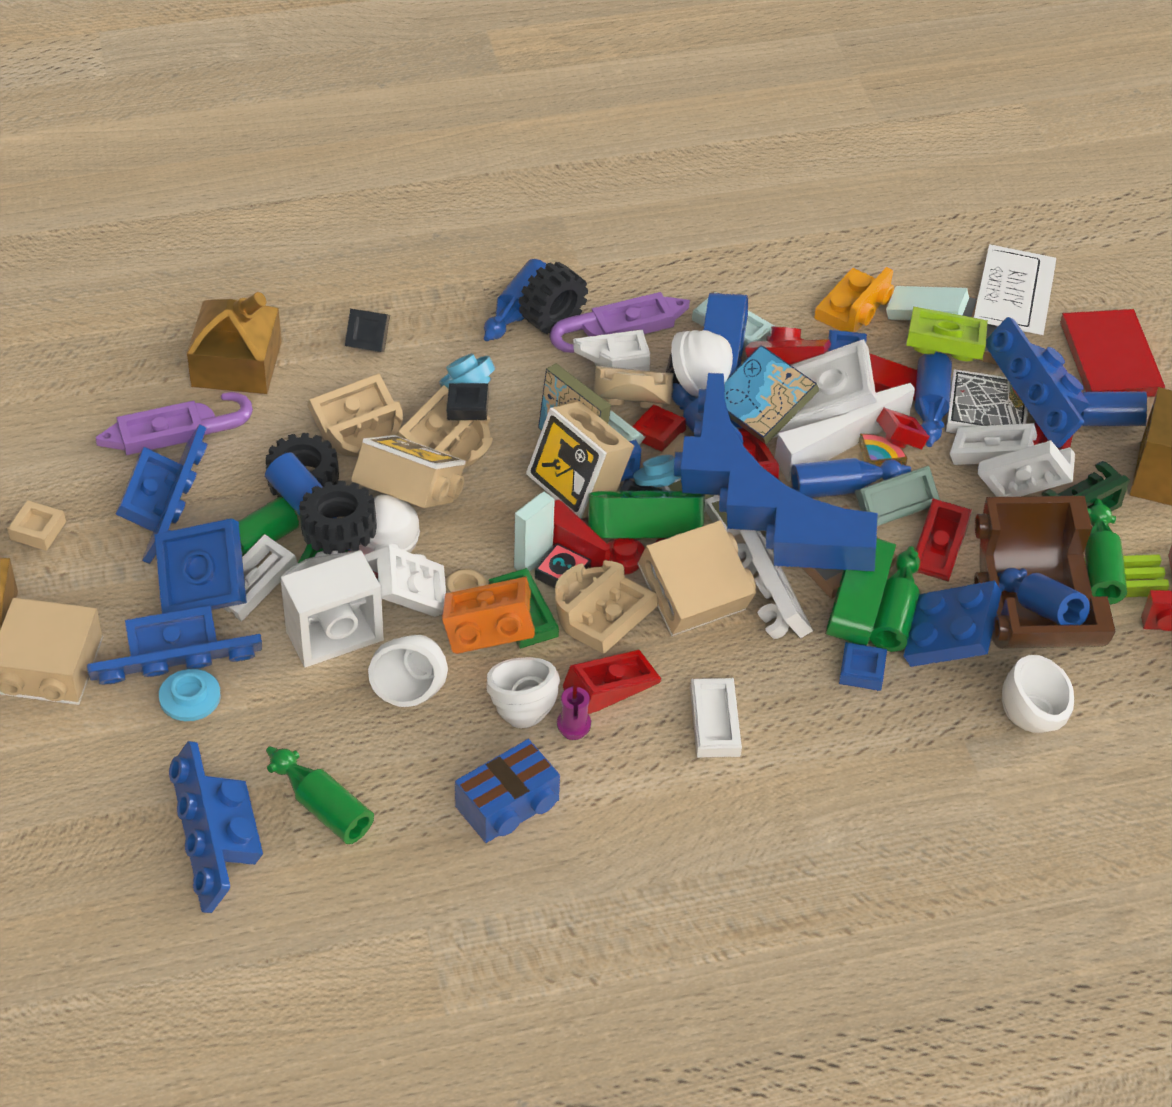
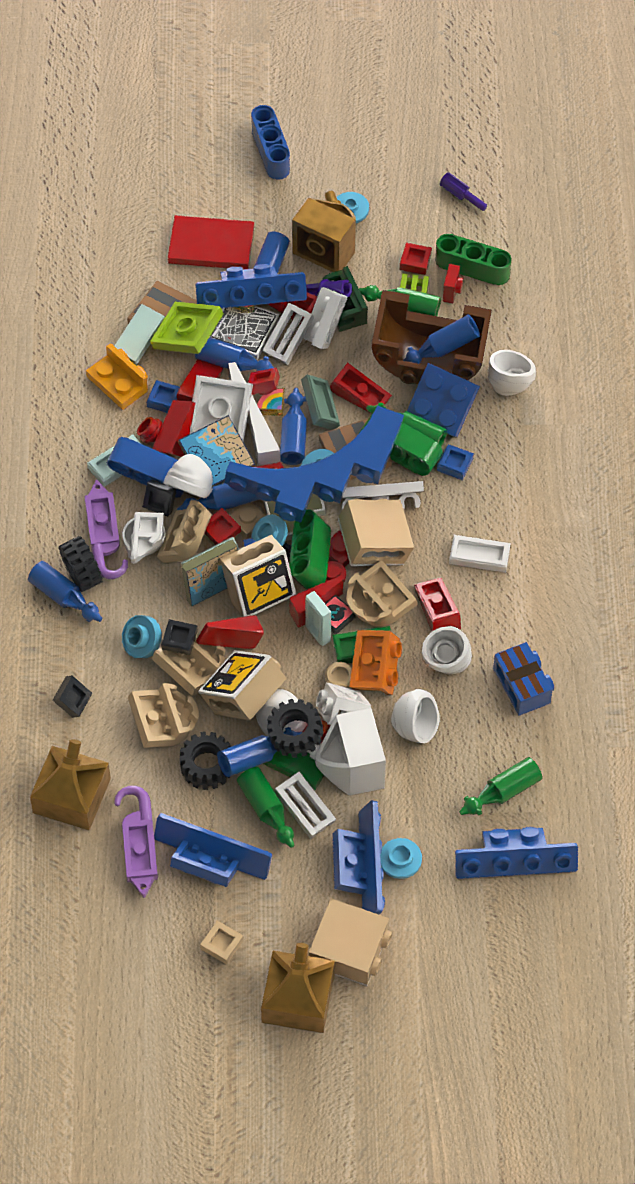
camera: 75 degrees left, 10 degrees up
blue plate [154,518,247,614] -> none
magenta pin [557,687,592,740] -> none
white sticker [974,244,1056,335] -> none
none -> red slope [196,615,264,649]
none -> dark purple axle [306,279,352,297]

